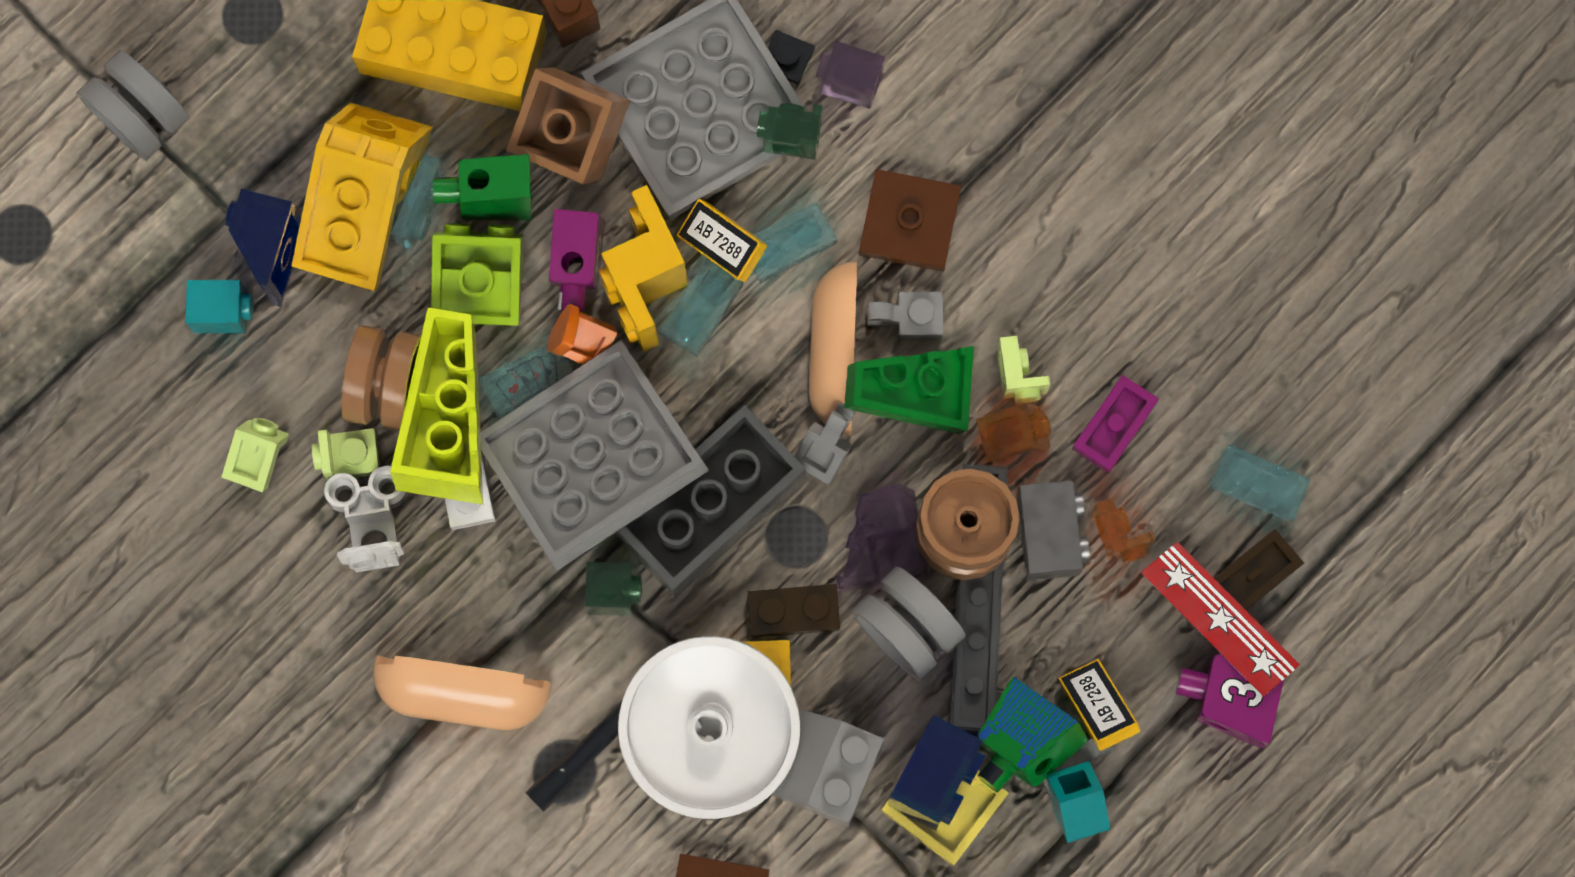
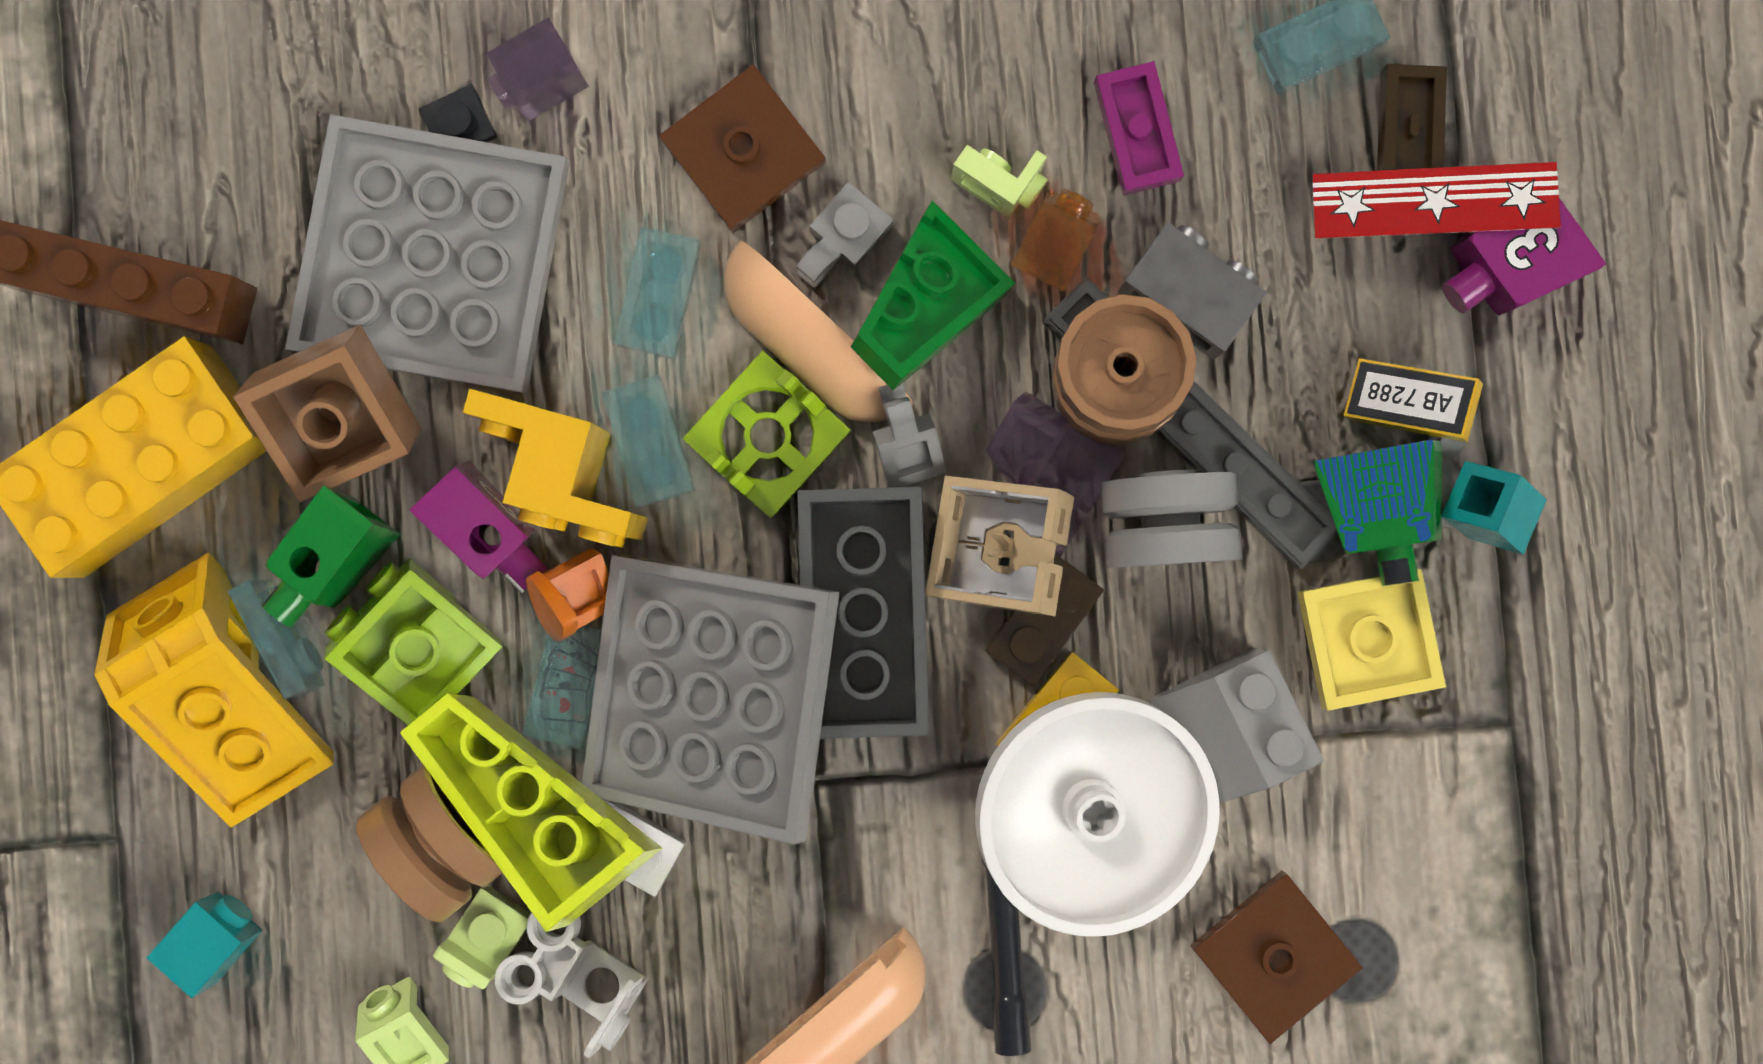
camera: 50 degrees left, 10 degrees up
clear blue slope [226,189,301,307] -> none
clear green brick [585,562,642,616] -> none
tile [676,199,768,282] -> none
clear green brick [756,103,823,160] -> none
clear blue brick [888,715,985,831] -> none
clear orange bracket [1091,498,1156,564] -> none
none -> lime piece [682,350,851,519]
none -> tan piece [925,476,1074,617]

